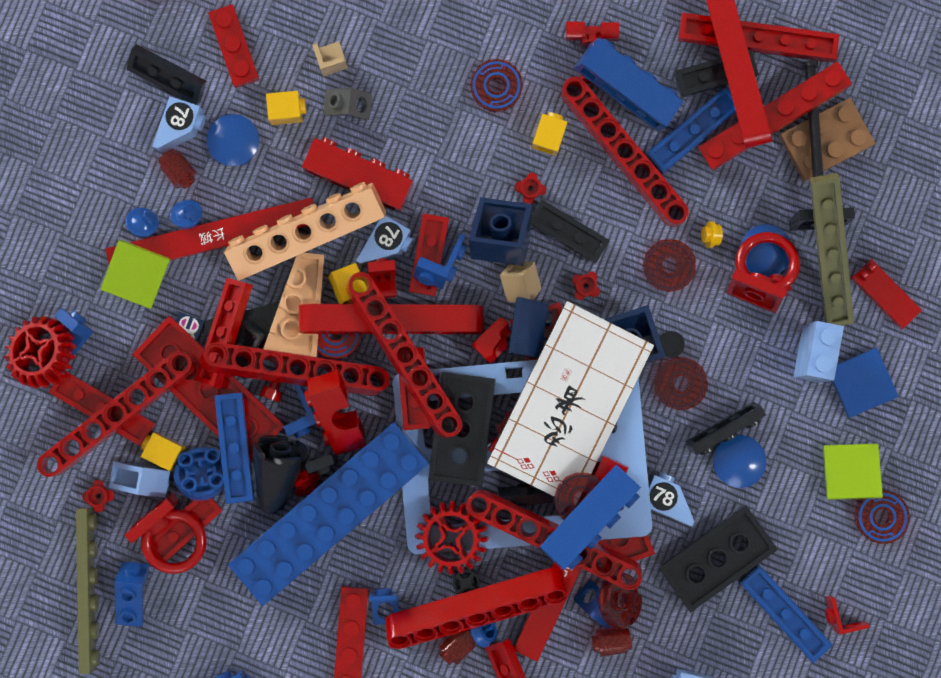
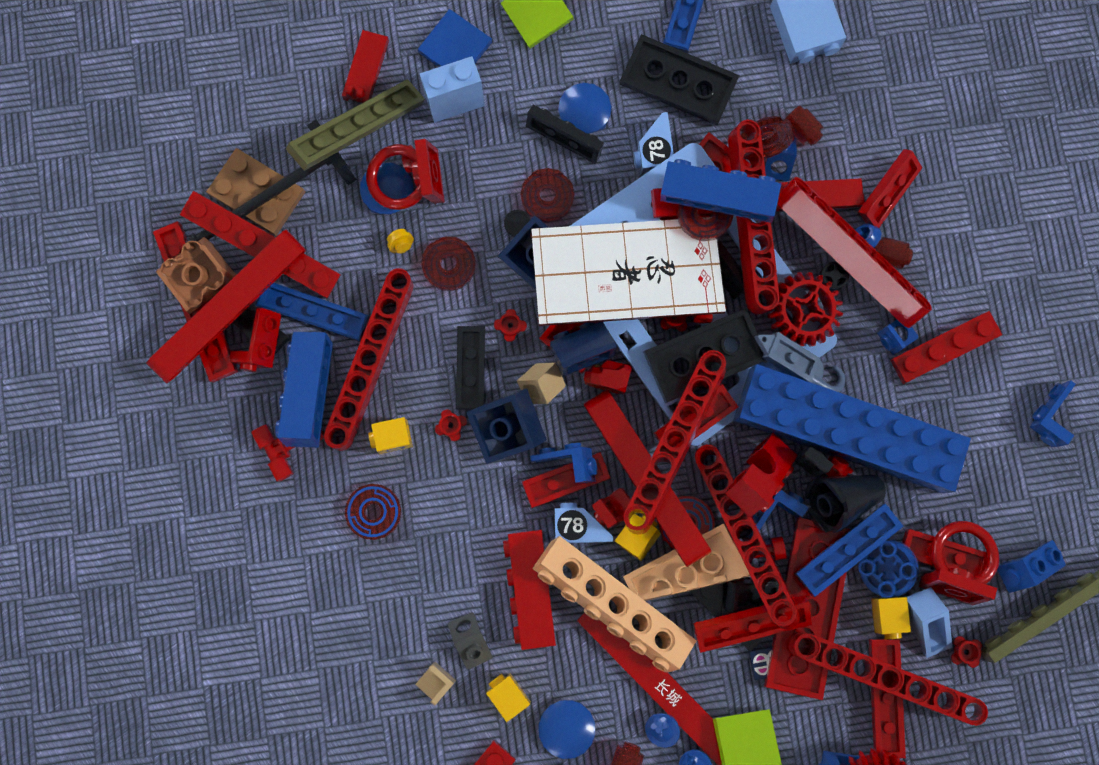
camera: 120 degrees left, 5 degrees down
none -> nougat slope [156,237,237,314]
none -> red bracket [229,308,281,372]
none -> sand blue plate [754,332,845,393]

